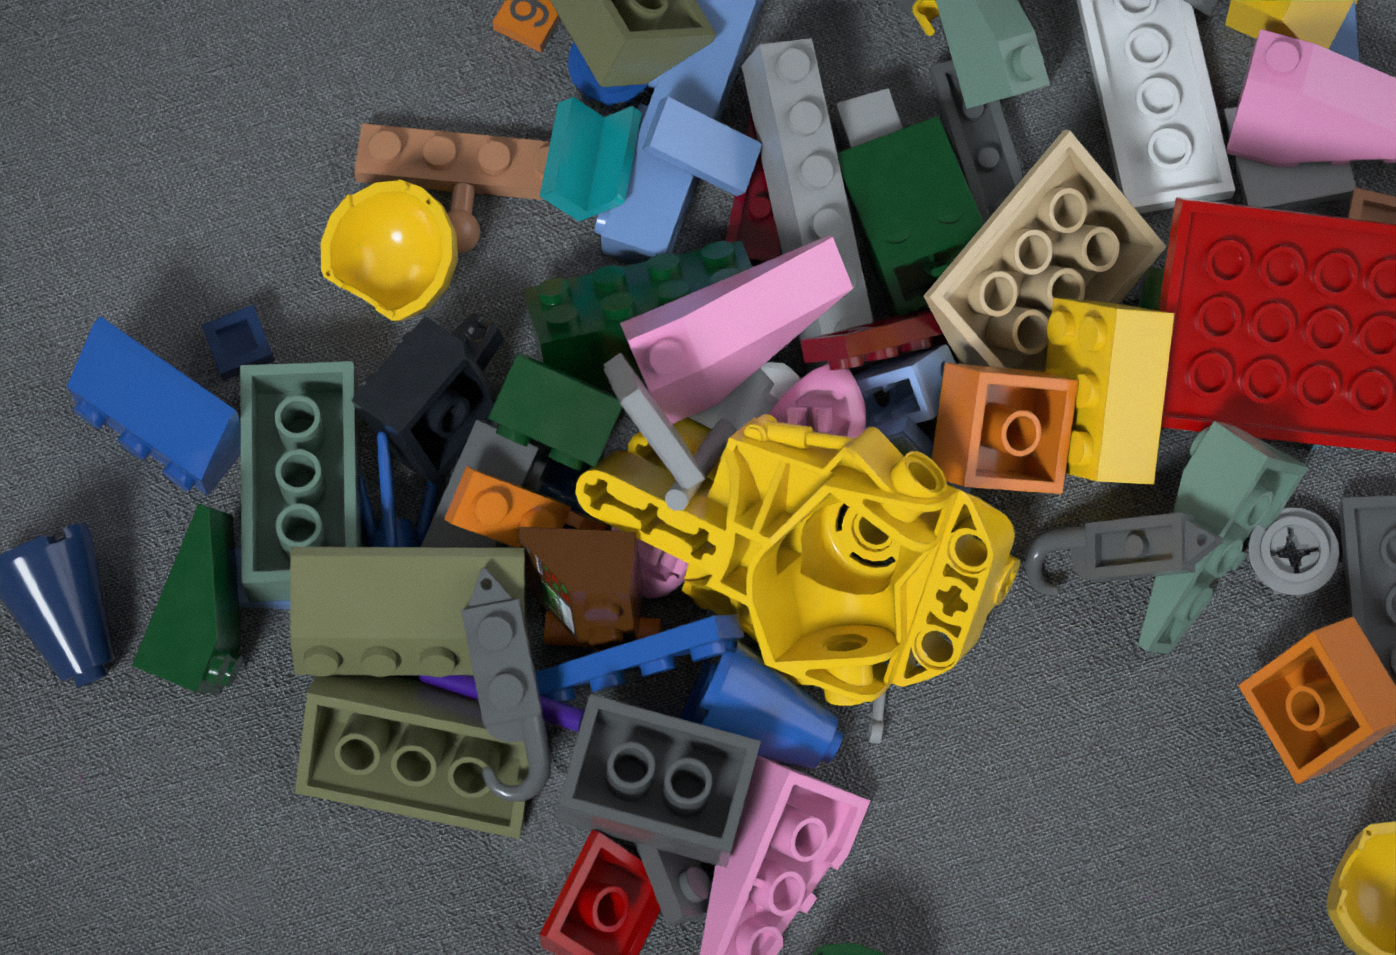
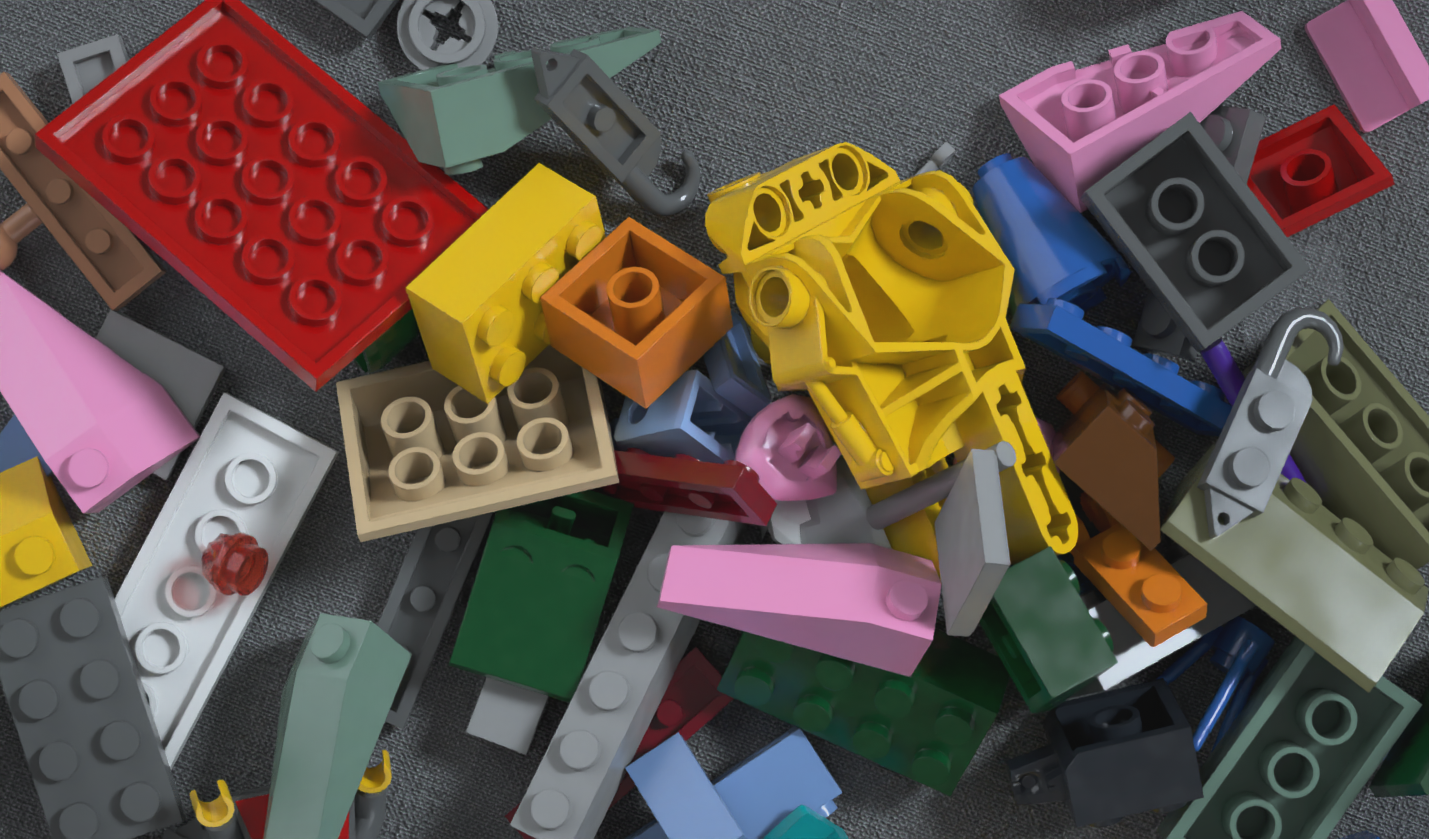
camera: 145 degrees left, 15 degrees up
none -> clear red plate [201,532,268,596]

